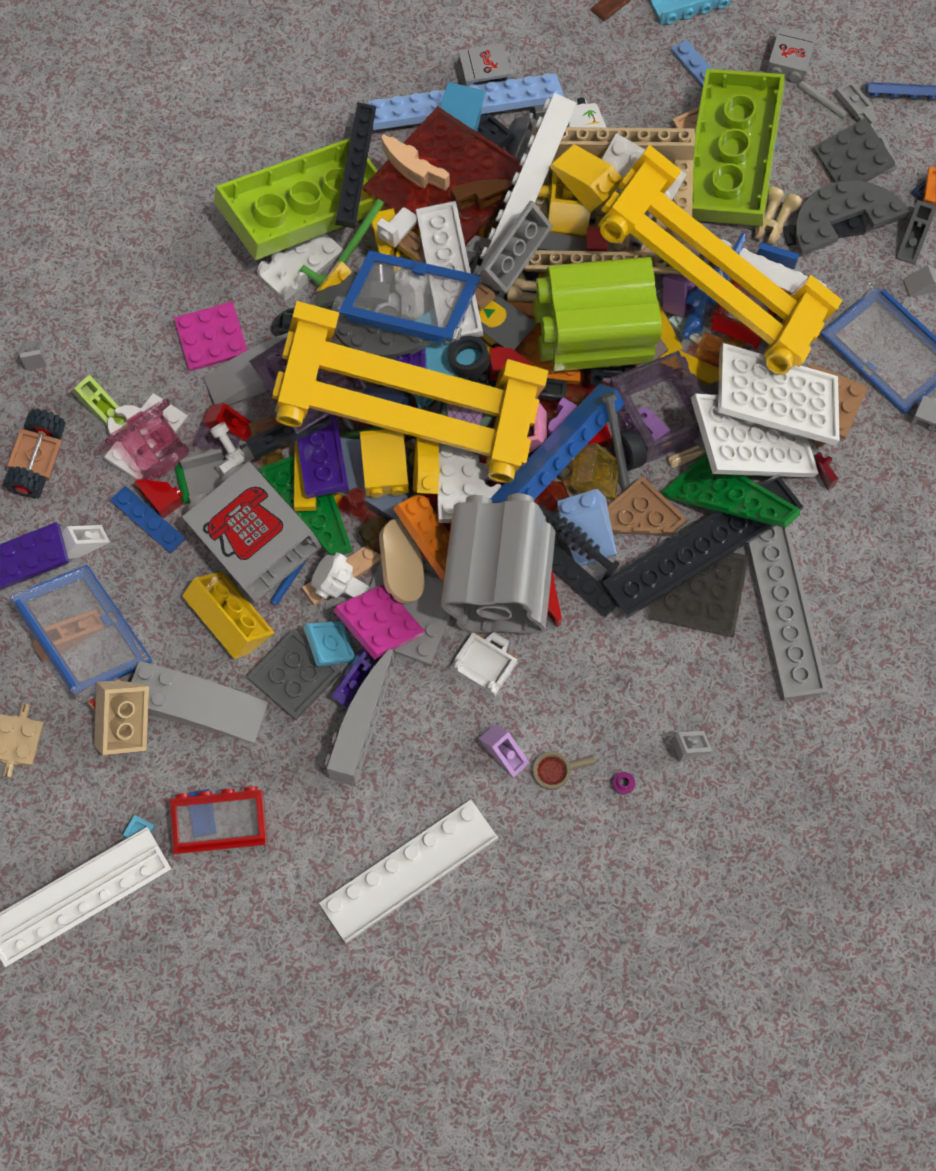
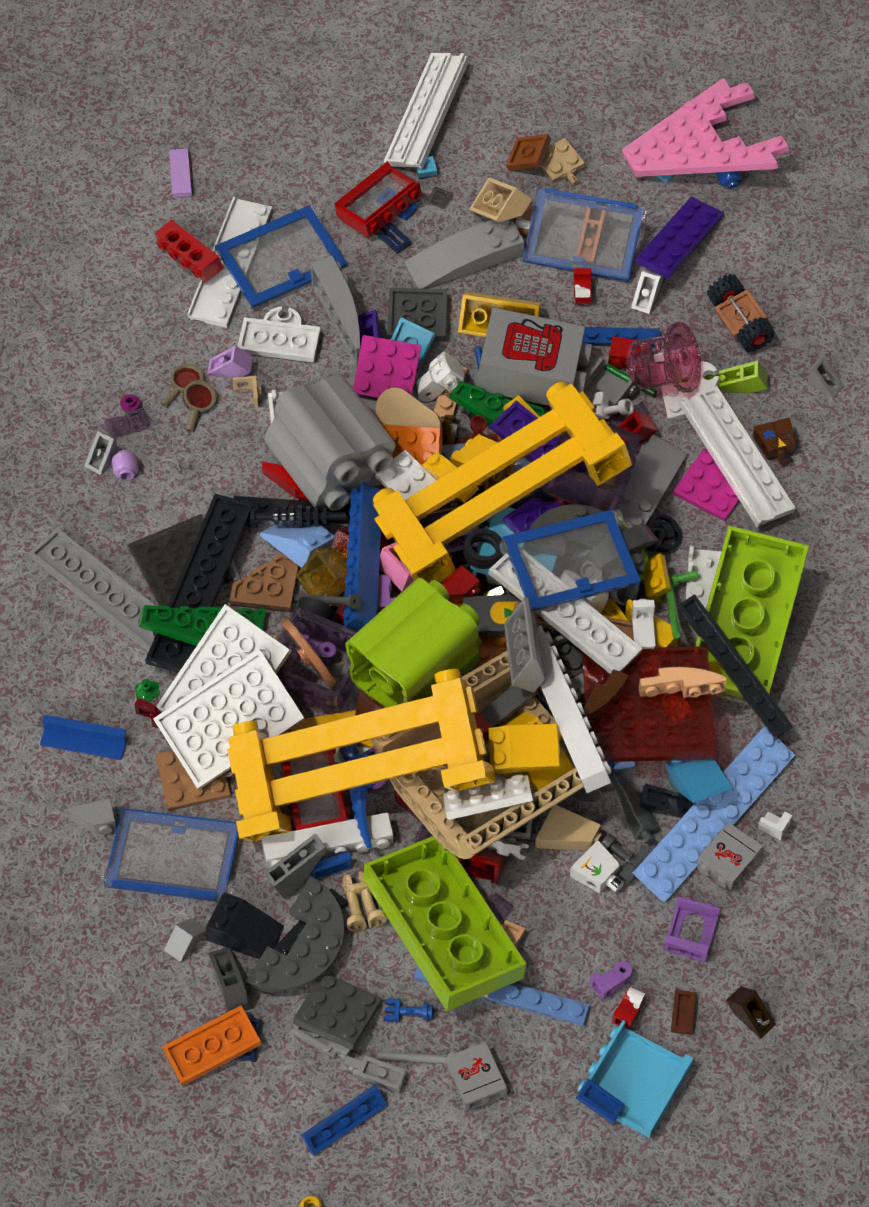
camera: 140 degrees right, 10 degrees down
none -> blue panel [40,715,127,760]
none -> clear purple slope [104,409,150,438]
none -> lavender head [112,450,139,481]
none -> green plant [135,679,160,702]
none -> red brick [154,219,223,282]
none -> lavender tile [169,148,192,197]
none -> piece [182,380,216,432]
none -> black slope [206,892,284,959]
none -> door [213,203,347,308]
none -> tan bracket [233,376,262,408]
none -> white plate [237,306,321,363]
none -> dark grey slope [264,833,327,899]
none -> nougat plate [280,619,337,690]
none -> dark blue tile [375,222,412,254]
none -> blue hinge [384,999,434,1022]
none -> clear smoke tile [427,187,452,209]
none -> dark orange plate [506,134,551,171]
none -> red leg [573,268,591,305]
none -> medium lavender leg [590,961,632,1000]
none -> red leg [612,986,646,1030]
none -> medium lavender panel [663,897,720,962]
none -> white plate [679,386,796,527]
none -> reddish brown torso [752,418,796,466]
none -> white panel [758,812,792,840]

